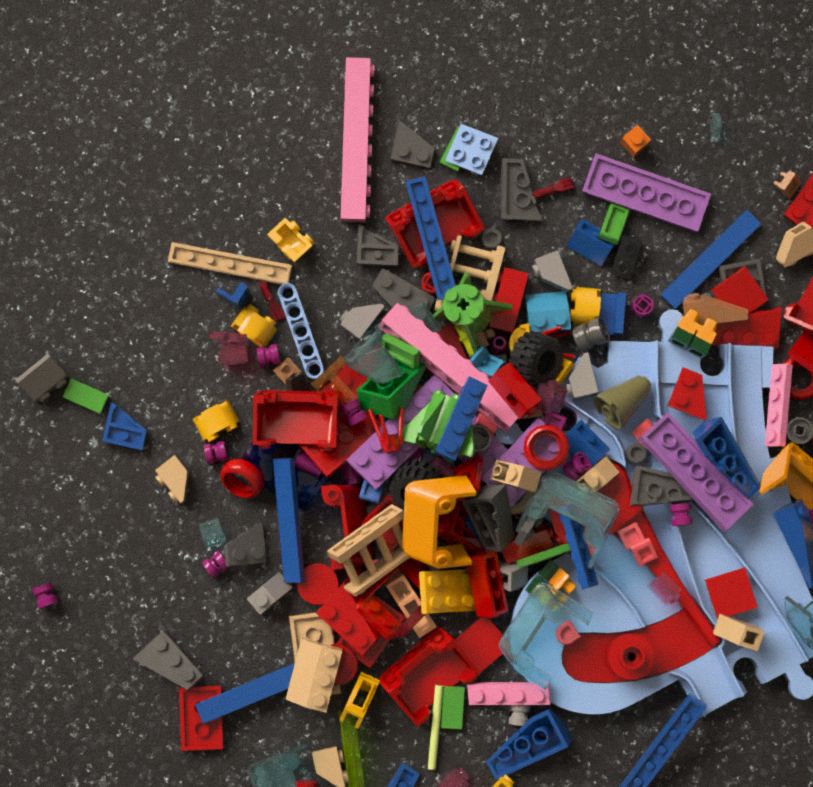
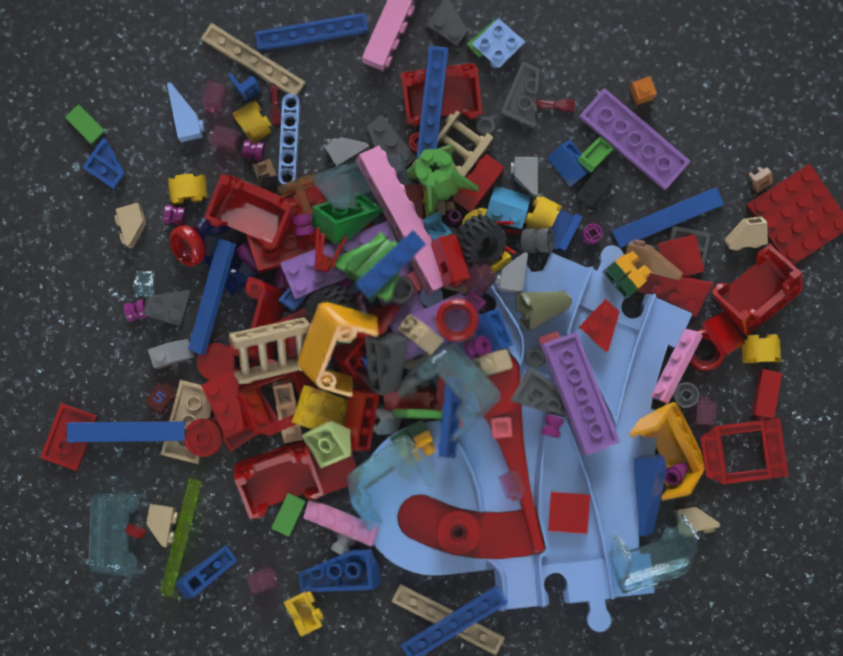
camera: 25 degrees right, 0 degrees up
light grey slope [16,354,69,403] -> none
dark grey wing [133,631,205,691] -> none
clear pink plate [210,330,247,345] -> none
yellow cylinder [267,218,314,263] -> none
tan slope [286,638,342,713] -> none
yellow window [339,672,380,729] -> none
dark grey wing [357,225,399,267] -> none
bright green tile [382,333,420,369] -> none
yellowish green bar [428,685,443,770] -> none
coral tile [555,619,581,645] -> none
coral tile [630,538,658,567] -> none
blue wedge [693,417,761,498] -> none
clear light blue tile [711,113,722,142] -> none
tan slope [713,614,765,651] -> none
none -> clear red brick [144,382,176,414]
none -> light blue slope [167,82,205,142]
none -> clear pink brick [201,81,228,112]
none -> blue tile [255,13,369,52]
none -> yellowish green slope [301,421,351,468]
none -> tan tile [391,584,505,655]

